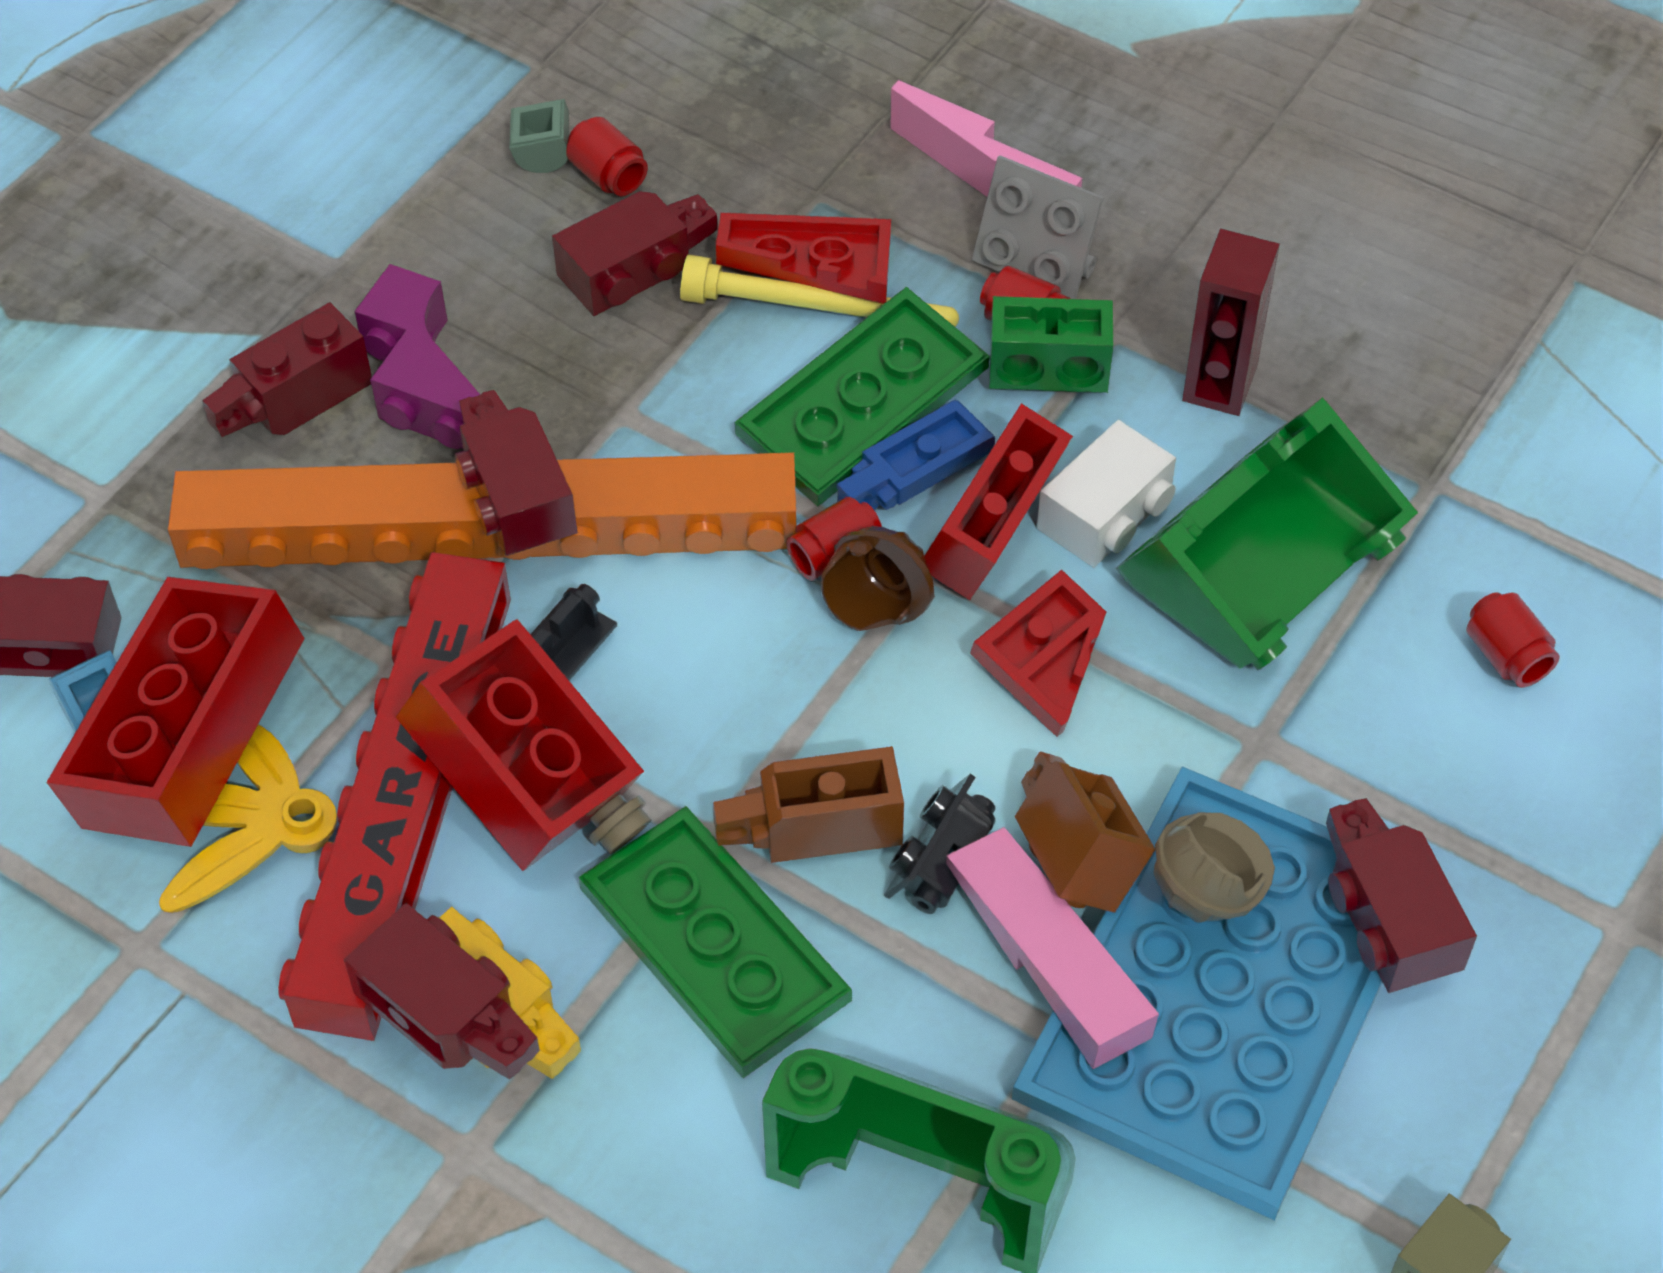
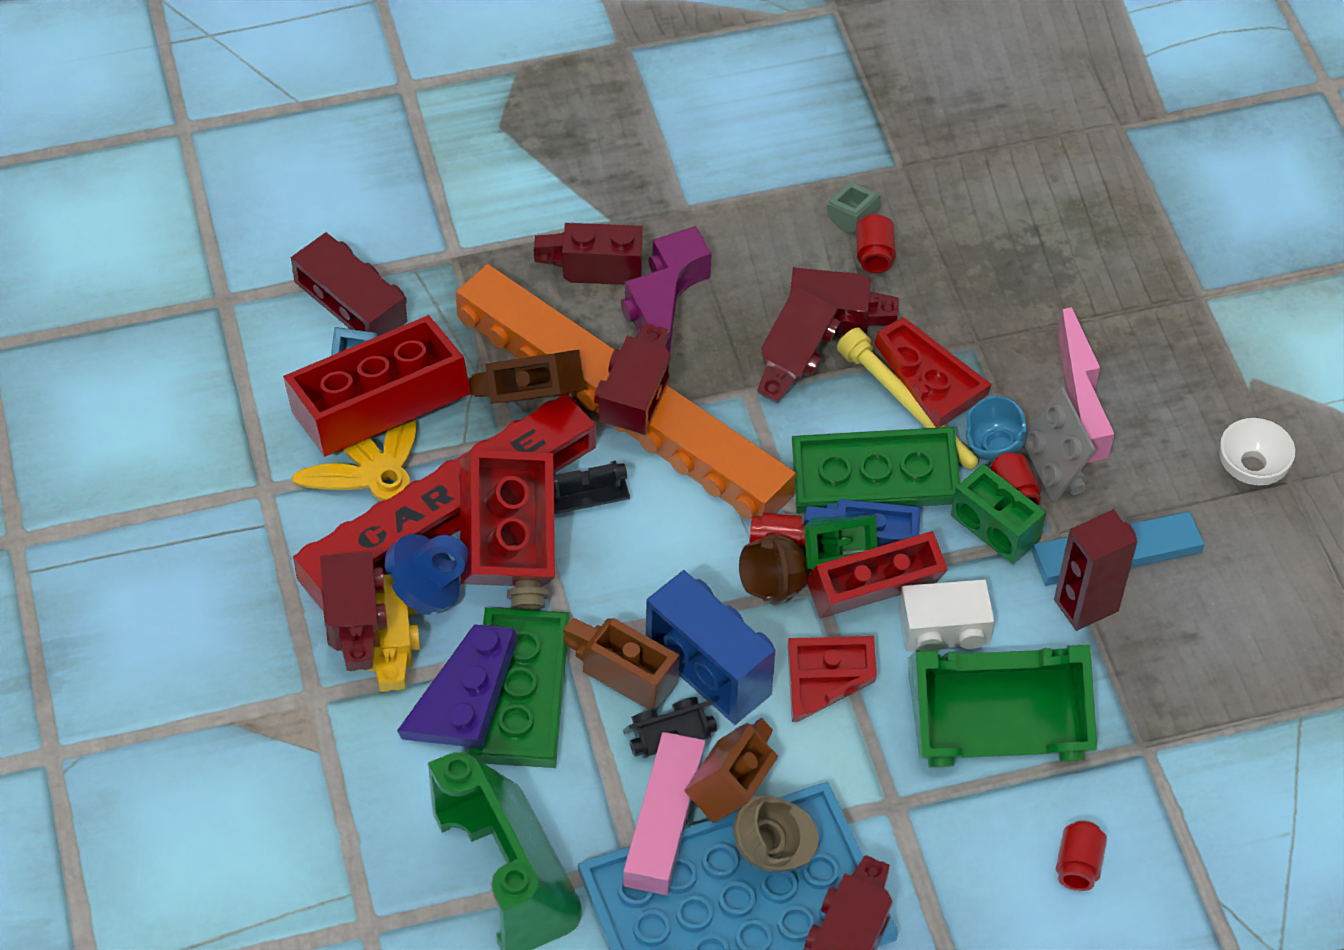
camera: 40 degrees right, 0 degrees up
none -> blue tile [384,534,469,615]
none -> dark purple wing [397,624,518,749]
none -> reddish brown hinge [469,349,585,404]
none -> blue brick [646,570,776,725]
none -> dark red hinge [757,285,841,404]
none -> green slope [804,515,878,569]
none -> dark azure hair [966,395,1027,461]
none -> dark azure tile [1032,511,1205,586]
none -> white piece [1219,418,1295,486]

